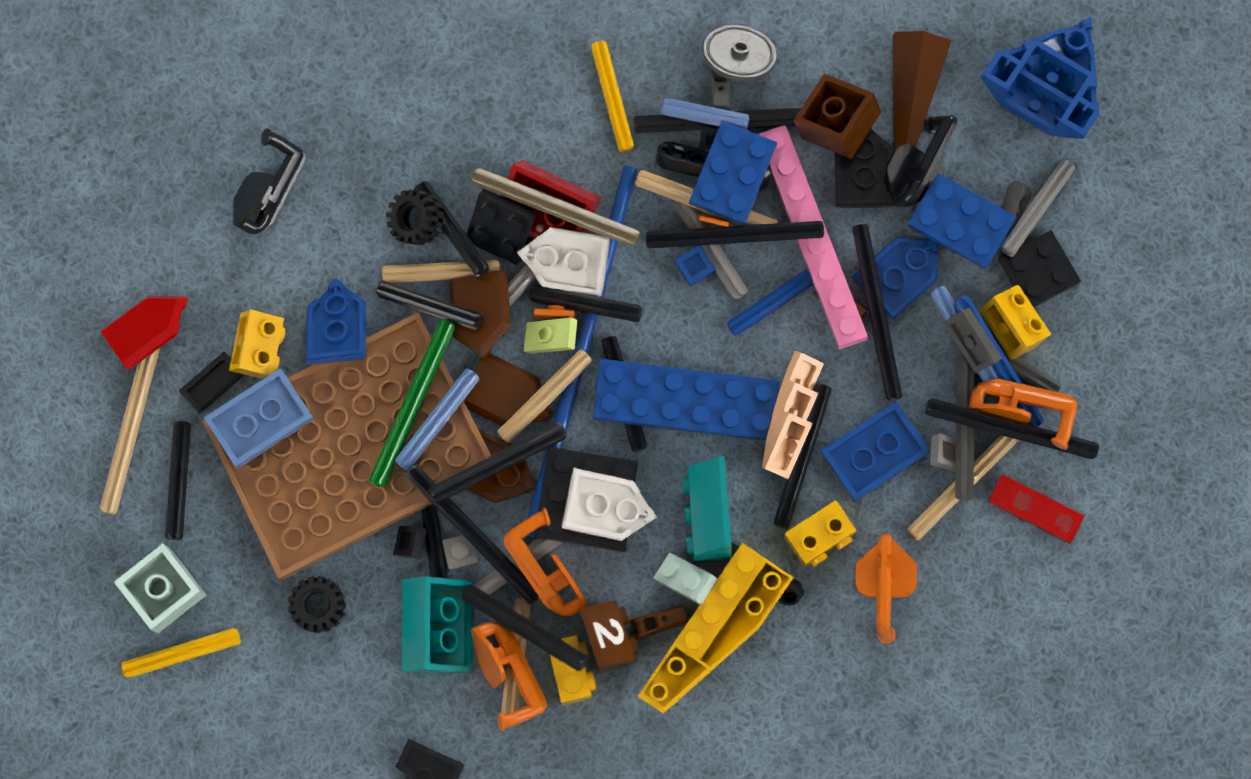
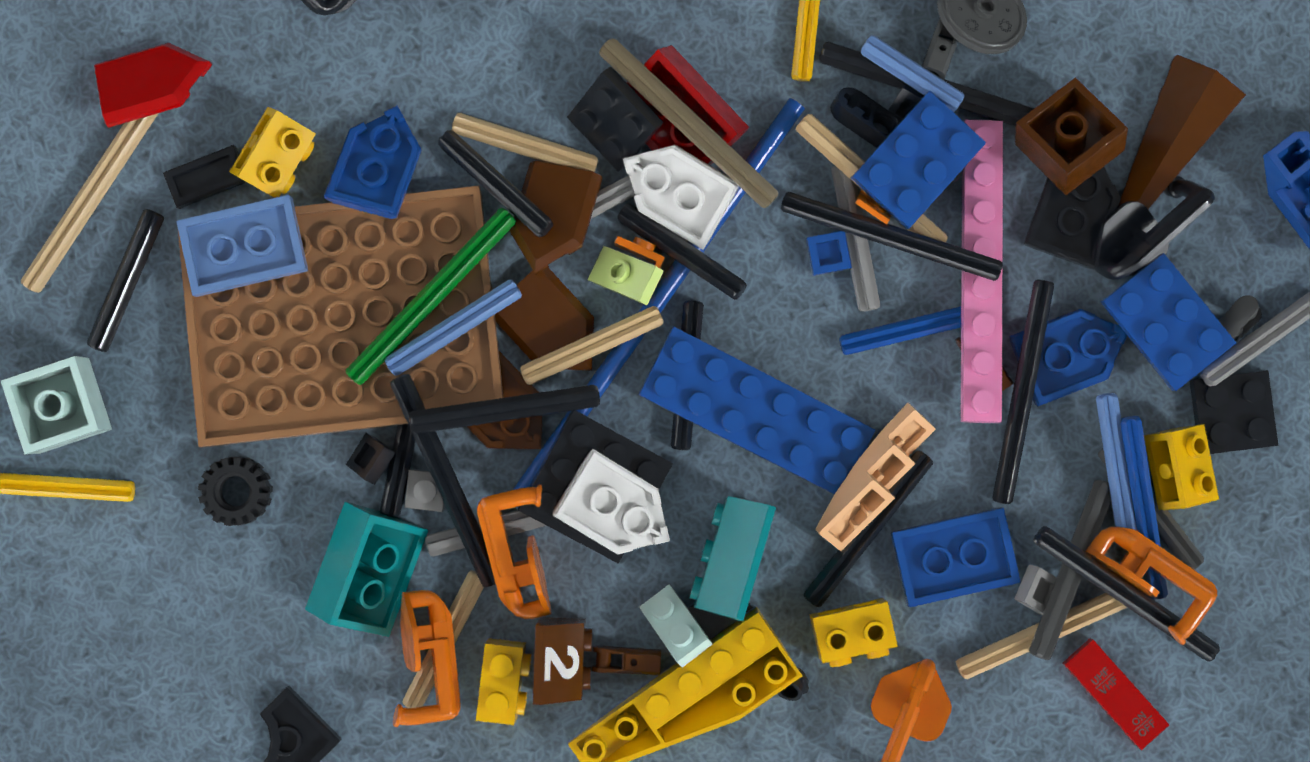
camera: 10 degrees right, 10 degrees up
black tyre [386,190,444,245] -> none
black axle [415,181,489,277] -> none
black axle [461,584,588,671] -> none
dark grey plate [943,307,1002,373] -> none

